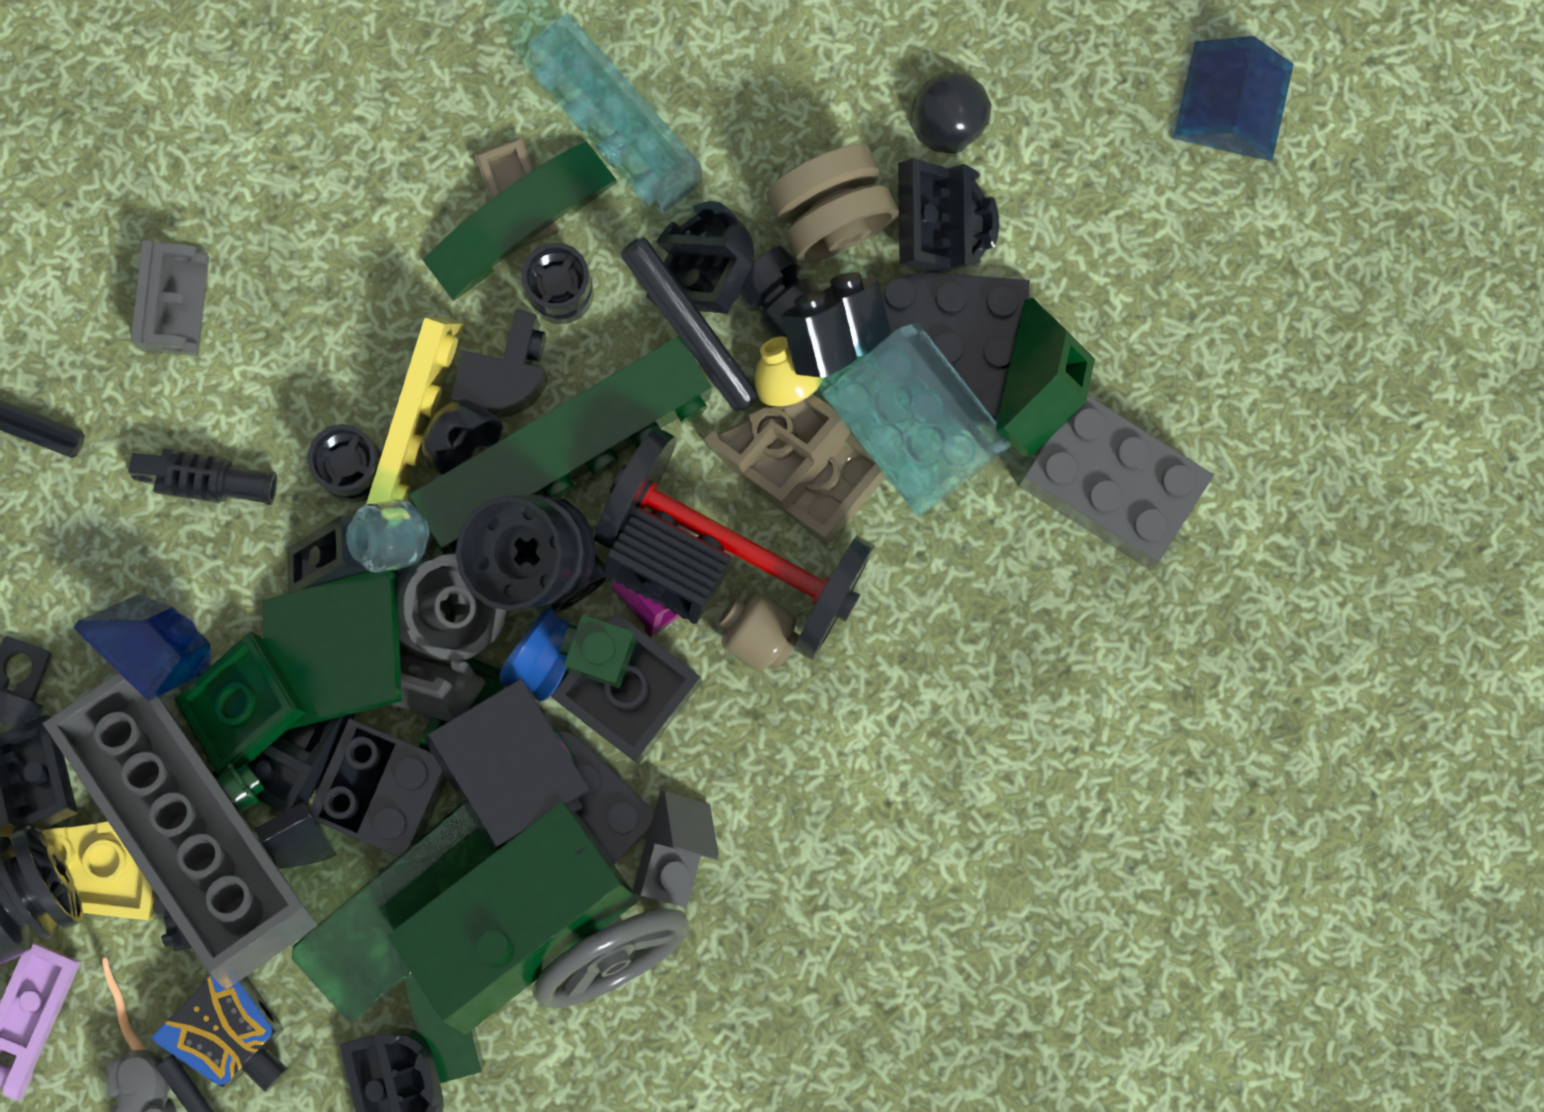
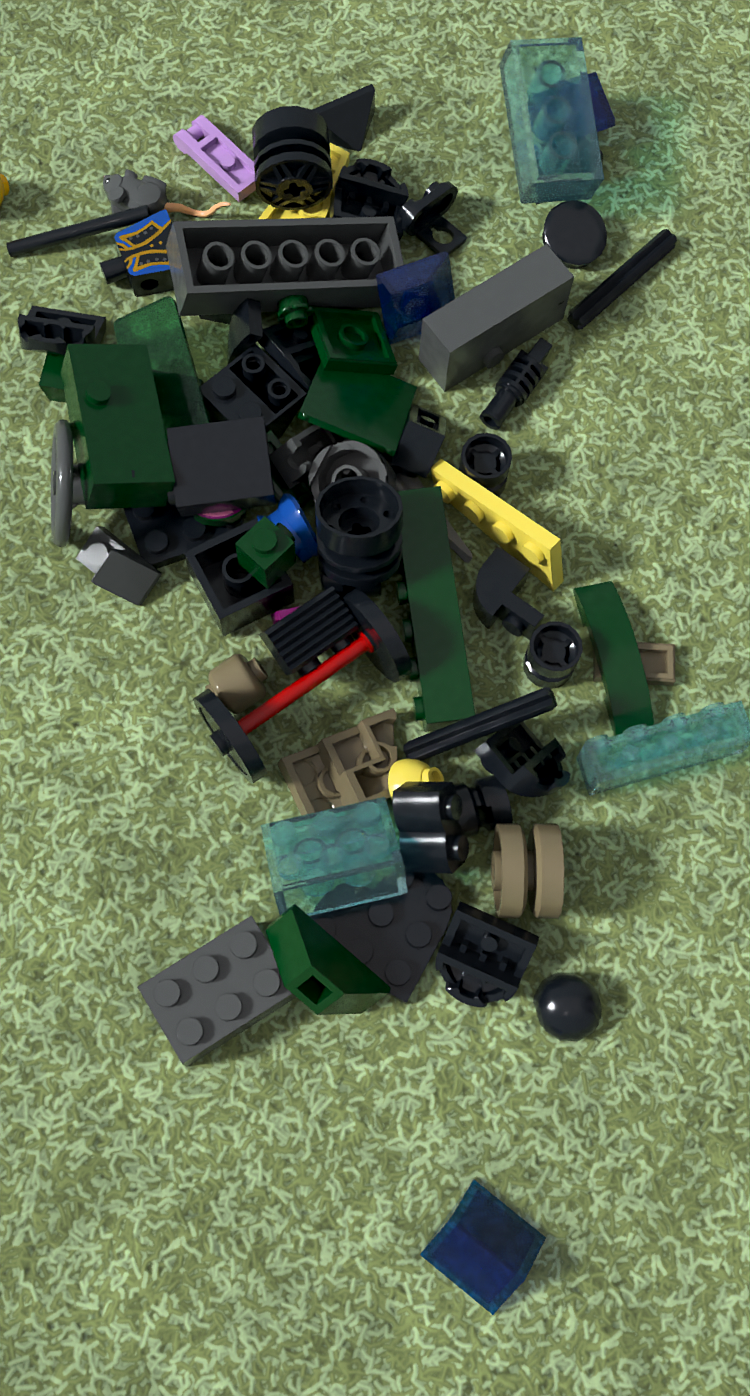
camera: 110 degrees right, 10 degrees down
dark grey hinge [130,240,210,356] -> none
clear light blue head [346,499,430,573] -> none
black hair [421,399,503,474] -> none
none -> dark grey brick [419,244,574,392]

